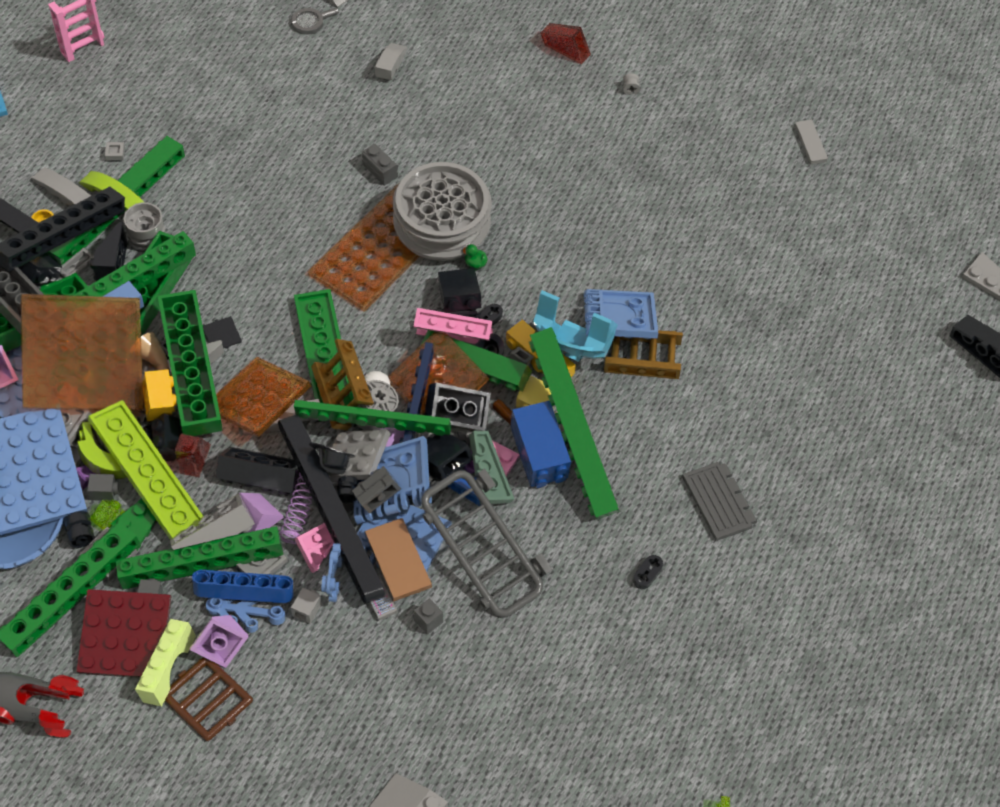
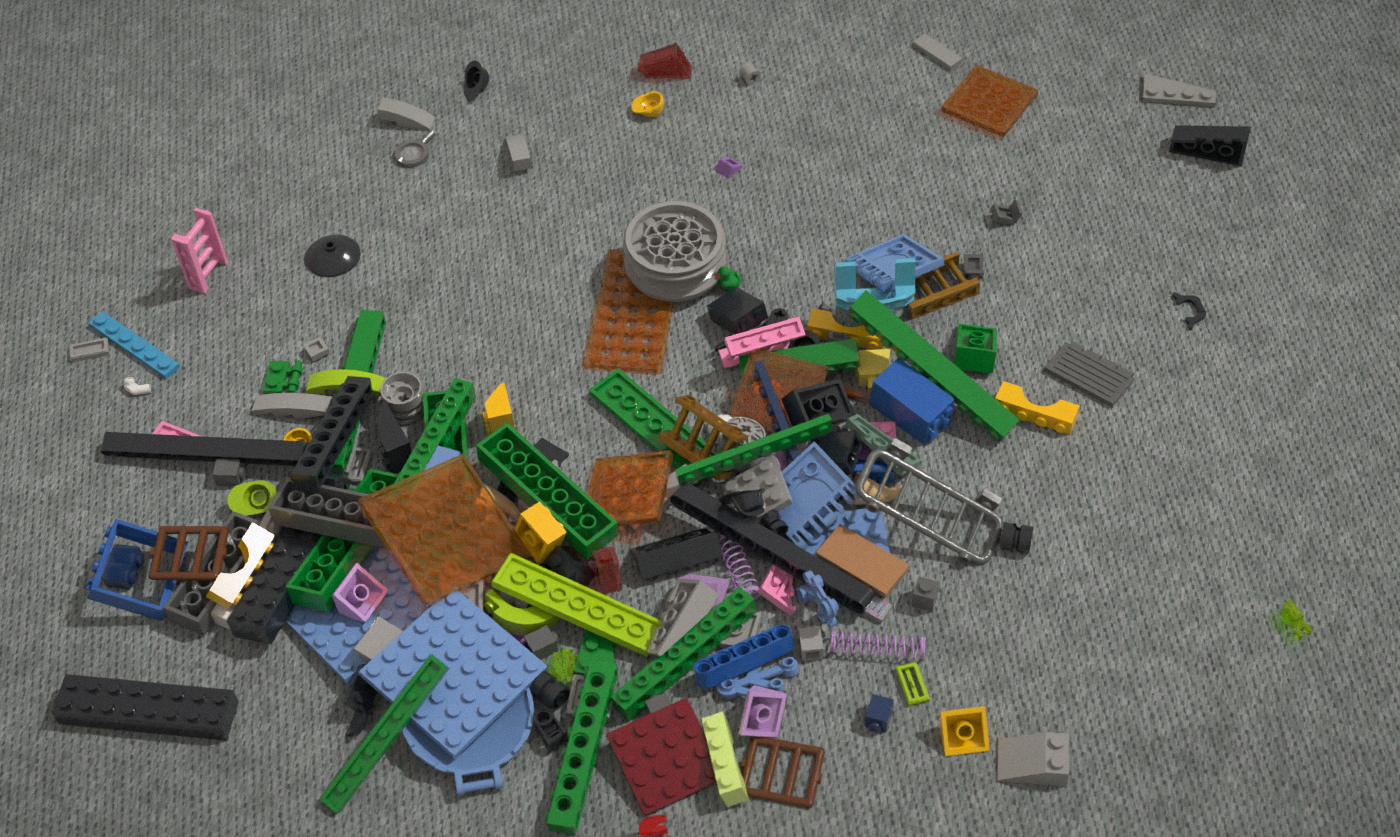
camera: 25 degrees left, 5 degrees down
dark grey brick [352,466,401,514] -> none
dark grey brick [362,144,398,186] -> none
black beam [633,555,663,589] -> none
none -> green plate [262,360,303,395]
none -> black dish [305,234,361,277]
none -> yellow slope [482,383,515,436]
none -> black piece [533,707,569,752]
none -> yellow hat [632,91,664,118]
none -> medium lavender slope [715,157,743,179]
none -> lavender piece [830,630,926,660]
none -> tan hat [852,471,903,505]
none -> dark blue brick [865,694,894,732]
none -> lime tile [895,662,930,707]
none -> yellow slope [939,706,990,756]
none -> clear orange plate [941,65,1038,137]
none -> green slope [954,324,997,374]
none -> dark grey bracket [964,254,984,280]
none -> dark grey bracket [990,200,1023,225]
none -> yellow arch [995,381,1080,434]
none -> black wheel [1000,522,1034,553]
none -> black helmet [1172,292,1206,330]

